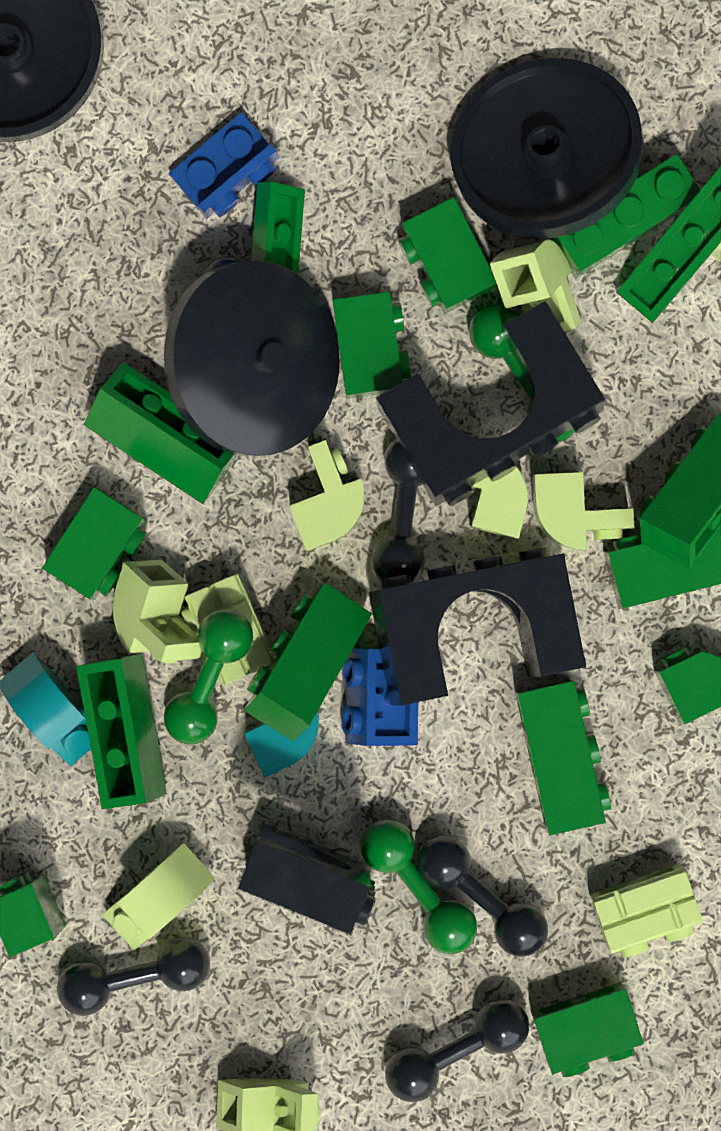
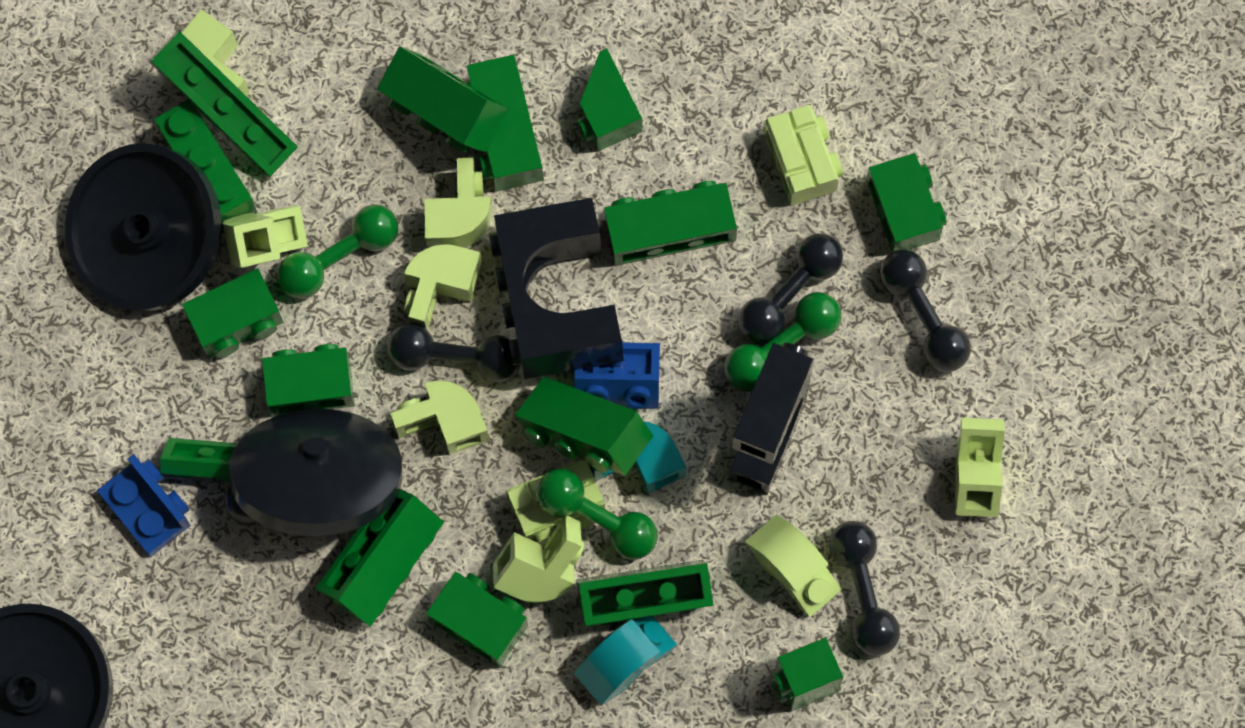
camera: 90 degrees left, 15 degrees down
black arch [376,301,606,507] -> none

